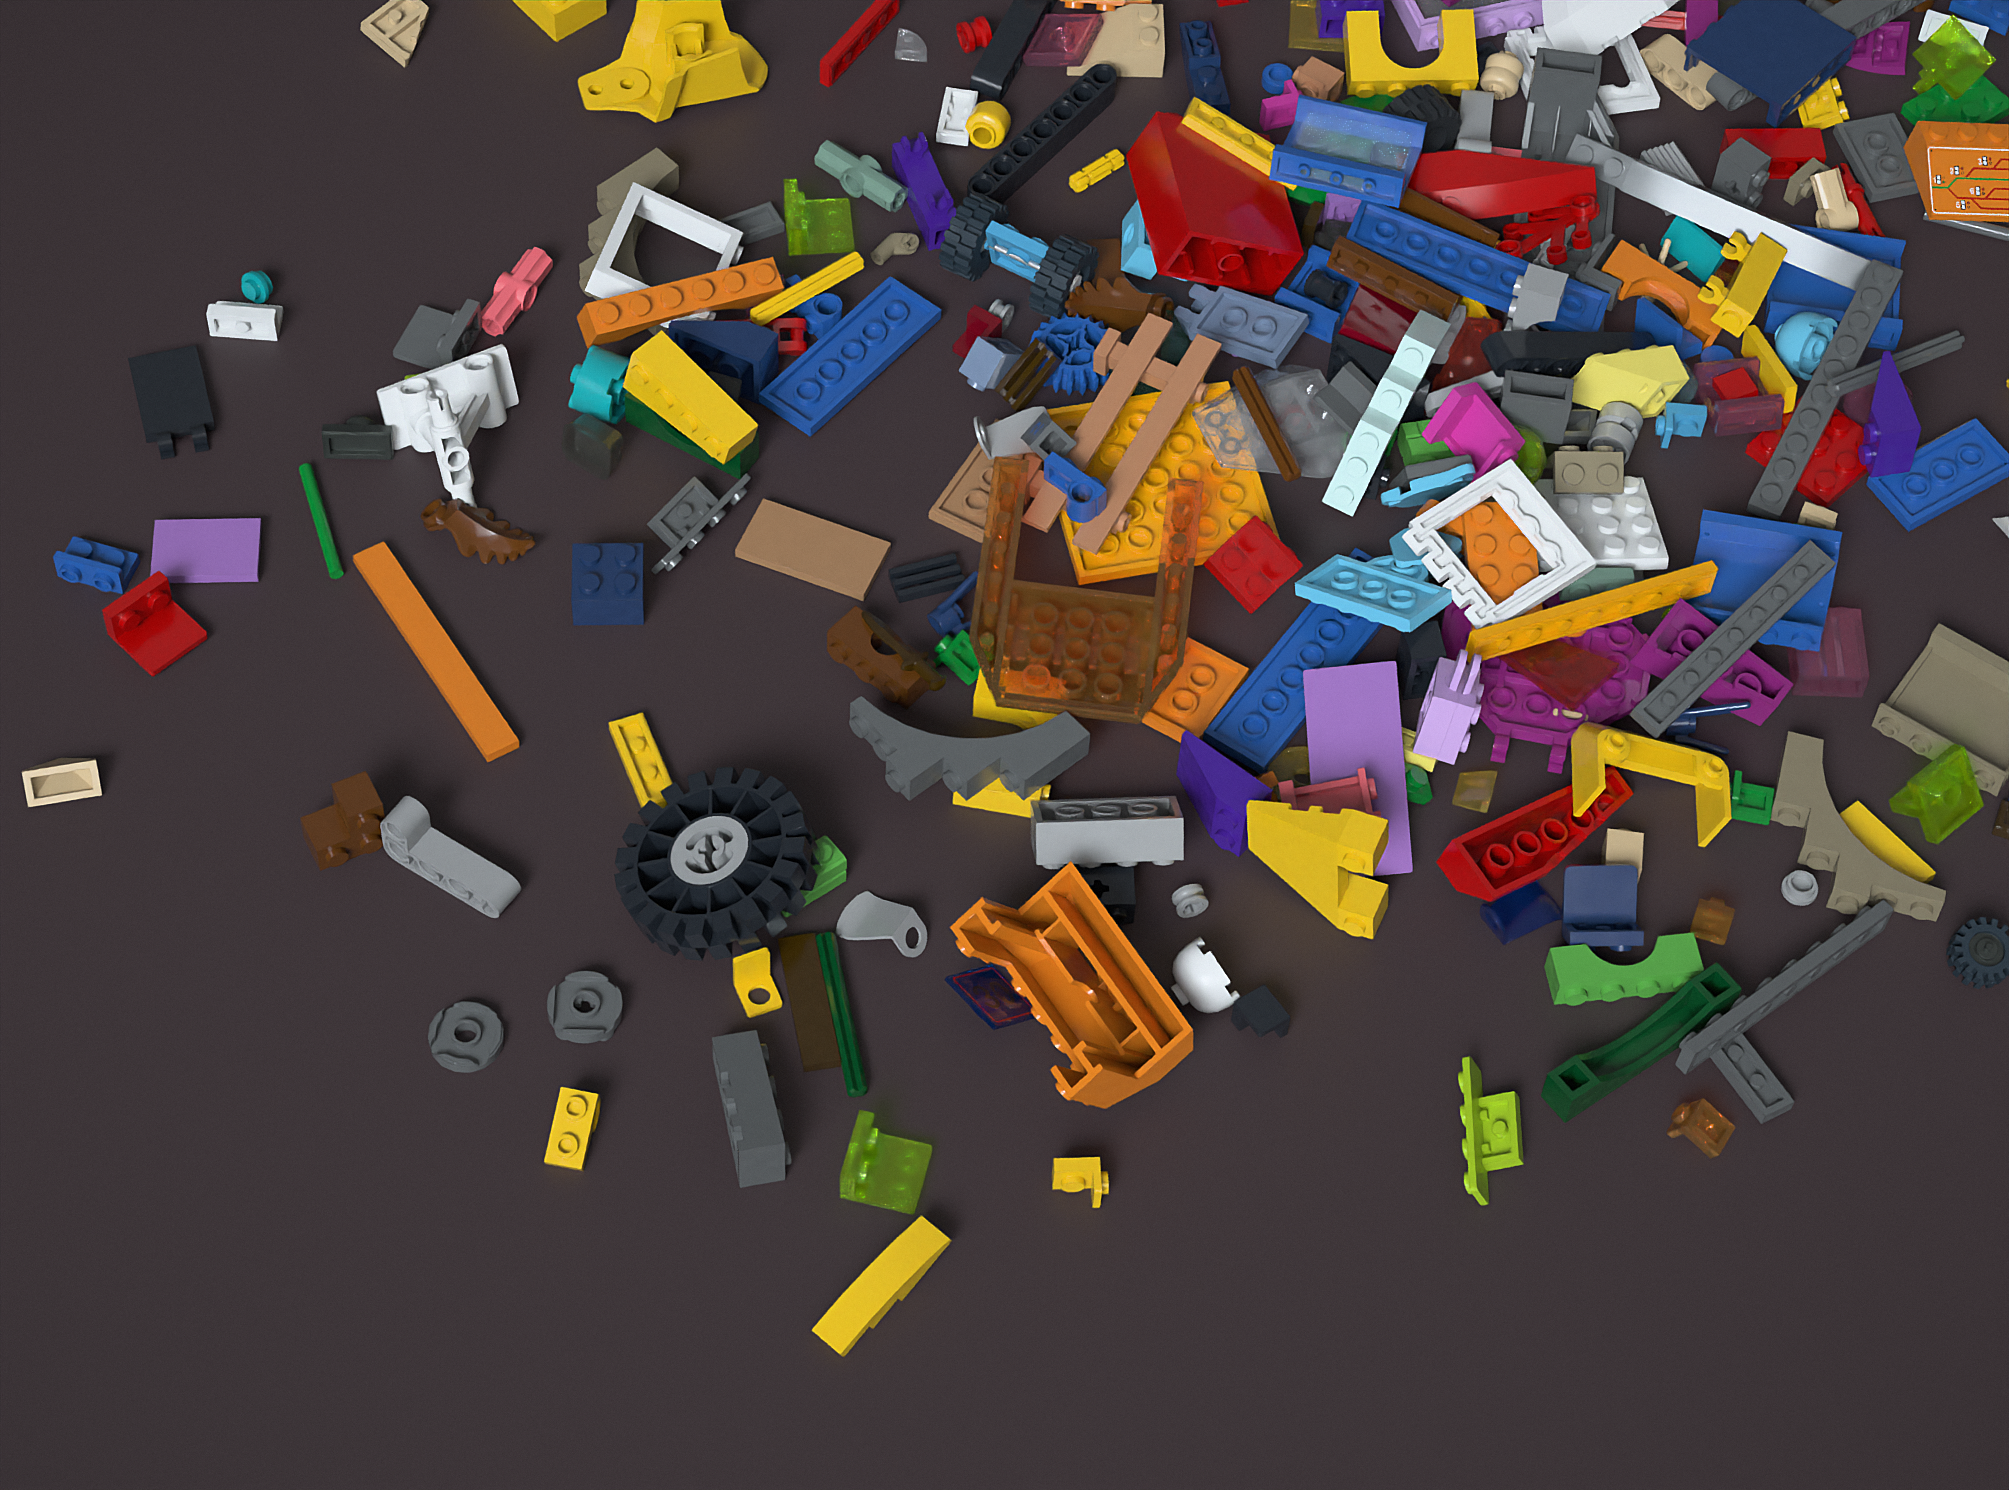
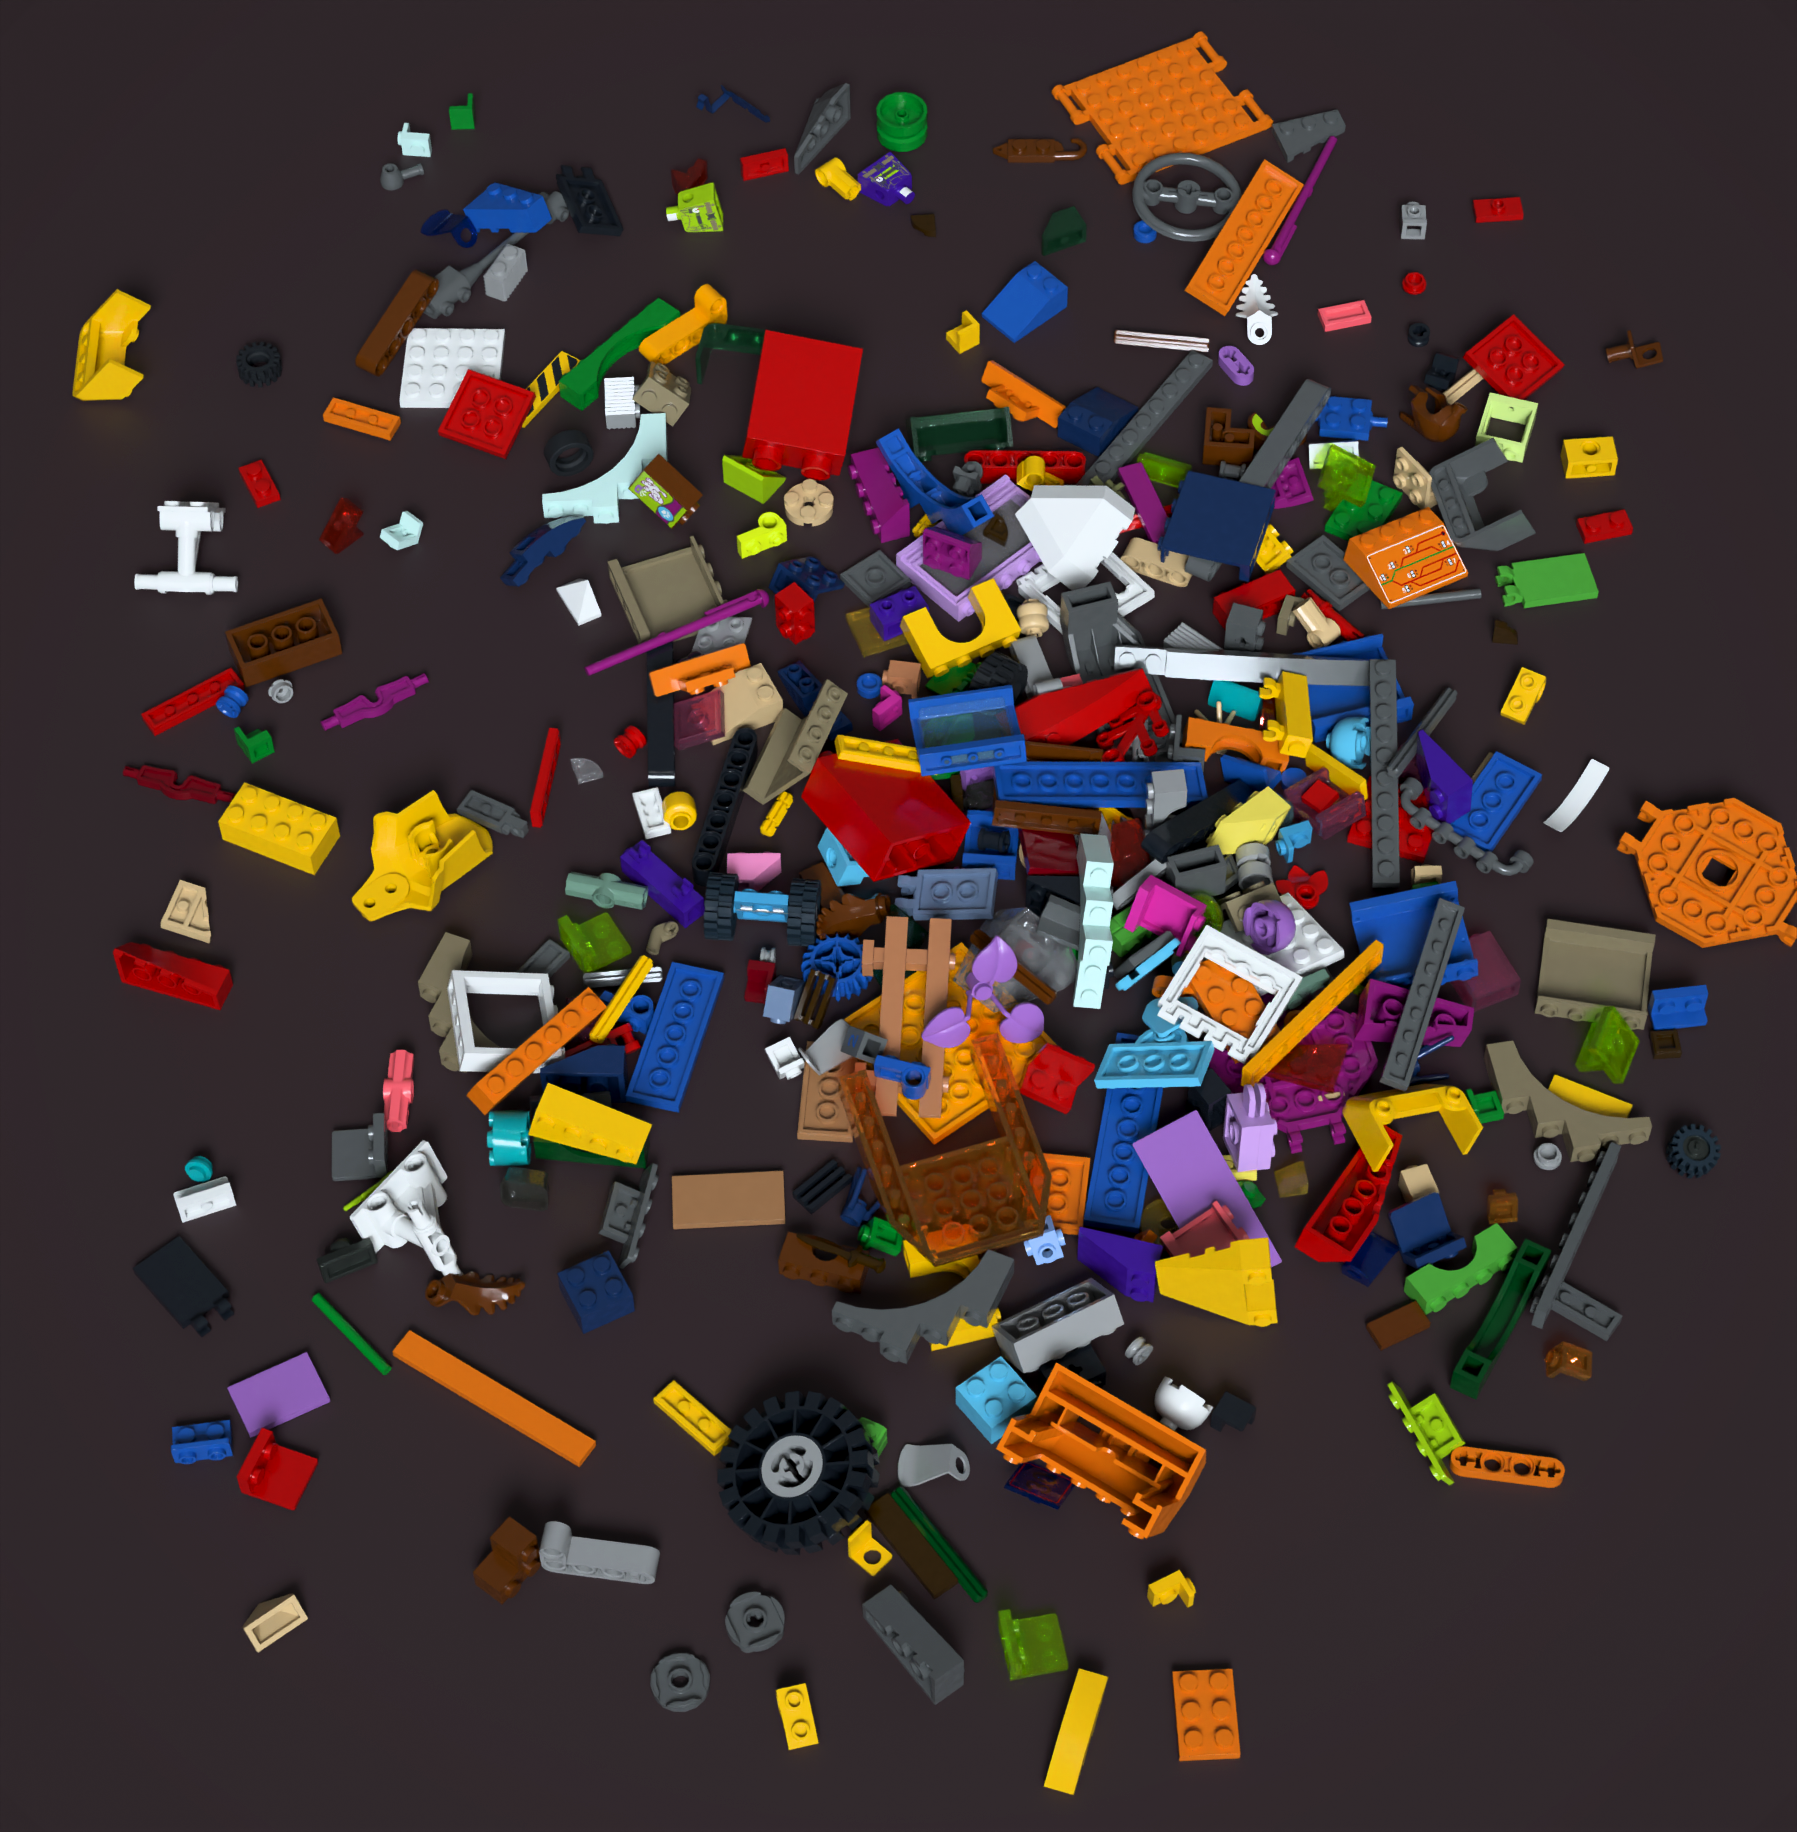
camera: 20 degrees left, 0 degrees up
none -> red wedge [113,942,233,1010]
none -> dark grey hinge [457,790,529,838]
none -> dark grey axle [583,966,663,988]
none -> bright pink slope [727,852,781,892]
none -> dark tan panel [742,679,848,805]
none -> white bracket [765,1037,805,1080]
none -> medium lavender plant [921,935,1044,1048]
none -> medium azure brick [956,1356,1037,1444]
none -> light blue brick [1023,1215,1066,1265]
none -> orange plate [1172,1669,1240,1761]
none -> medium lavender cylinder [1243,899,1296,955]
none -> red plate [1276,865,1328,909]
none -> reddish brown tile [1366,1301,1431,1351]
none -> dark grey bar [1400,777,1534,876]
none -> orange beam [1449,1446,1565,1488]

